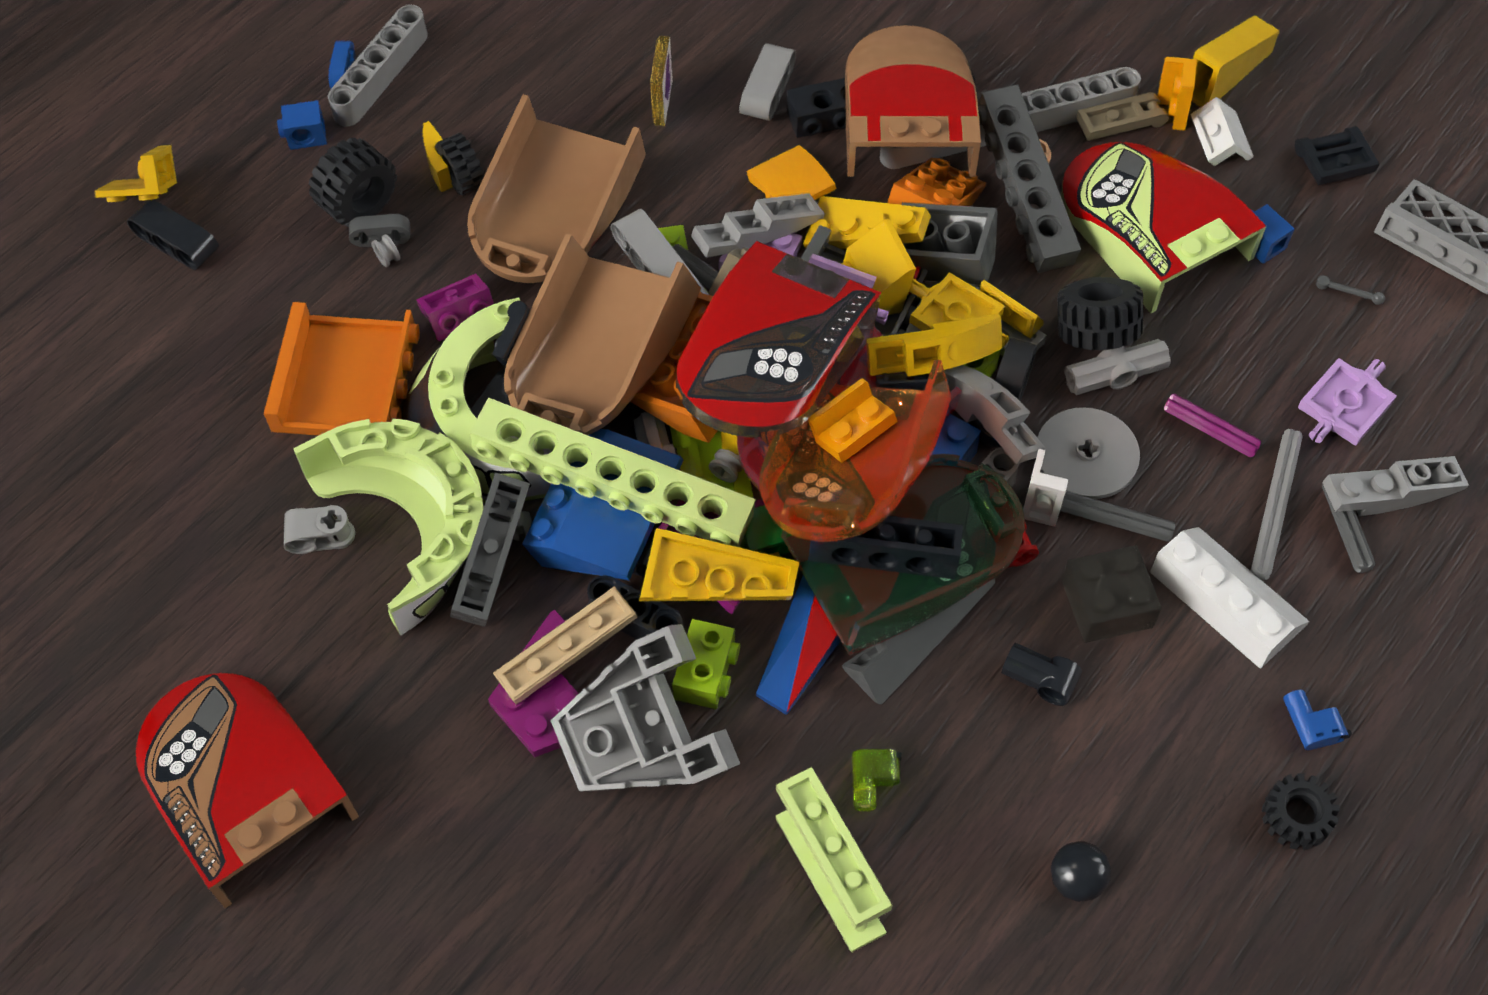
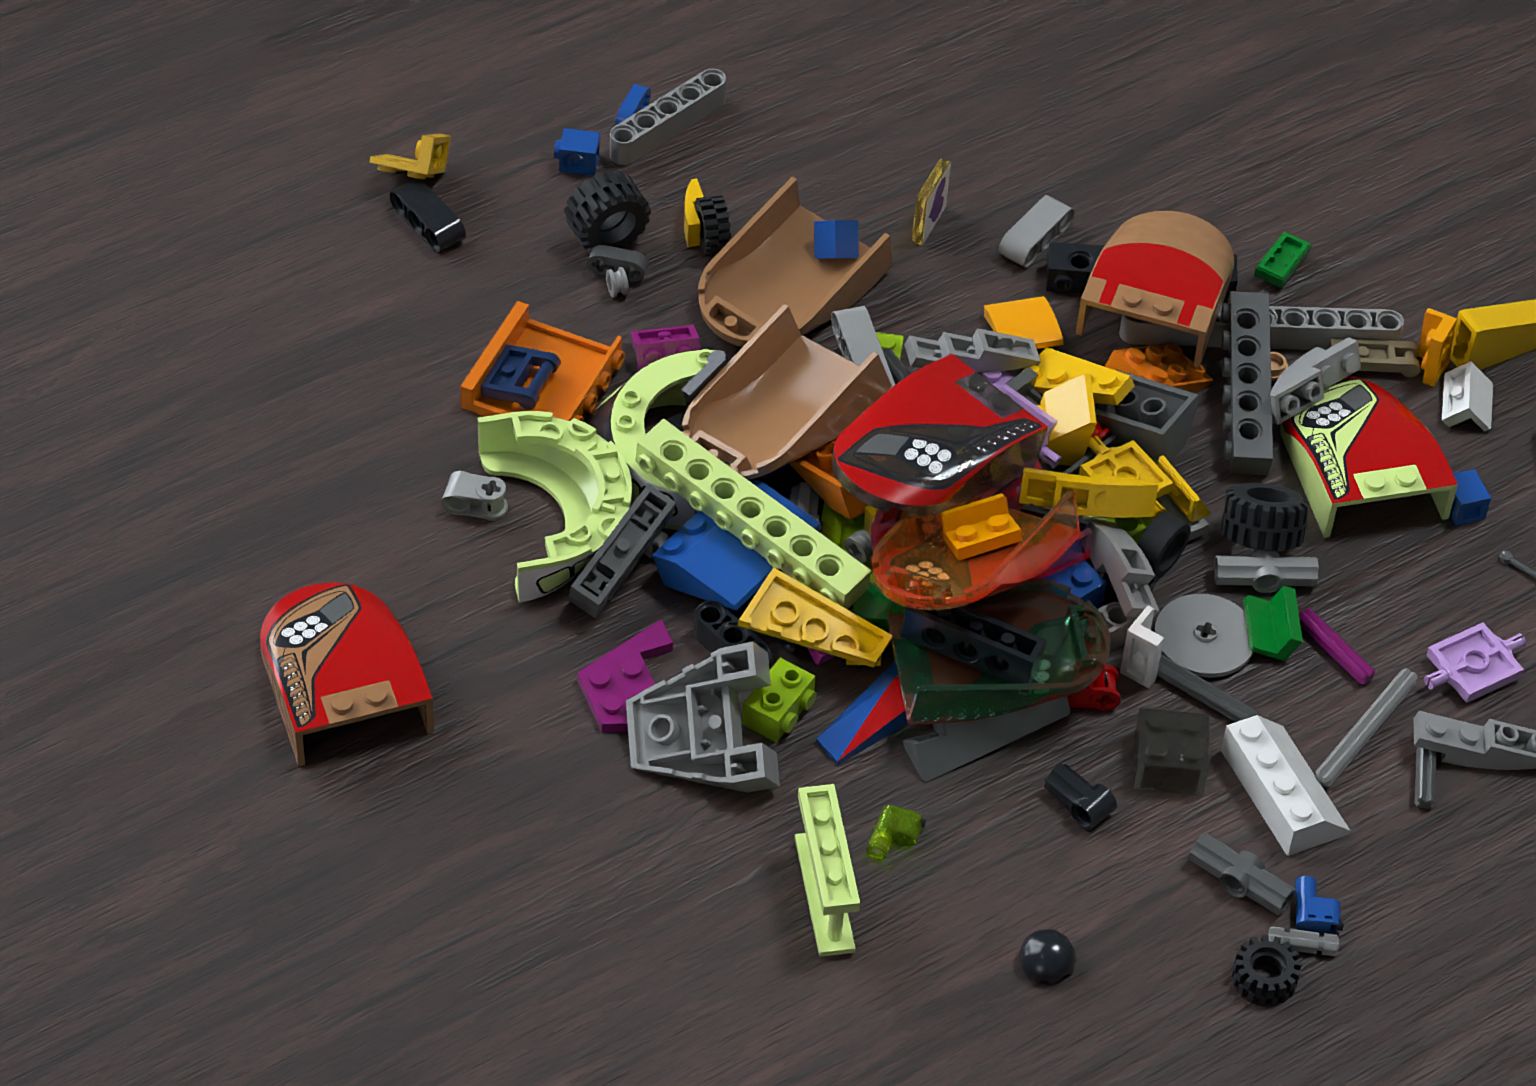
camera: 15 degrees right, 10 degrees down
tan tile [493,586,637,705] -> none
none -> dark blue plate [481,345,561,409]
none -> blue panel [814,220,859,259]
none -> dark grey piece [1188,833,1296,916]
none -> green panel [1243,586,1303,661]
none -> green plate [1254,231,1312,288]
none -> light grey axle [1268,927,1339,956]
none -> light grey slope [1270,337,1361,425]

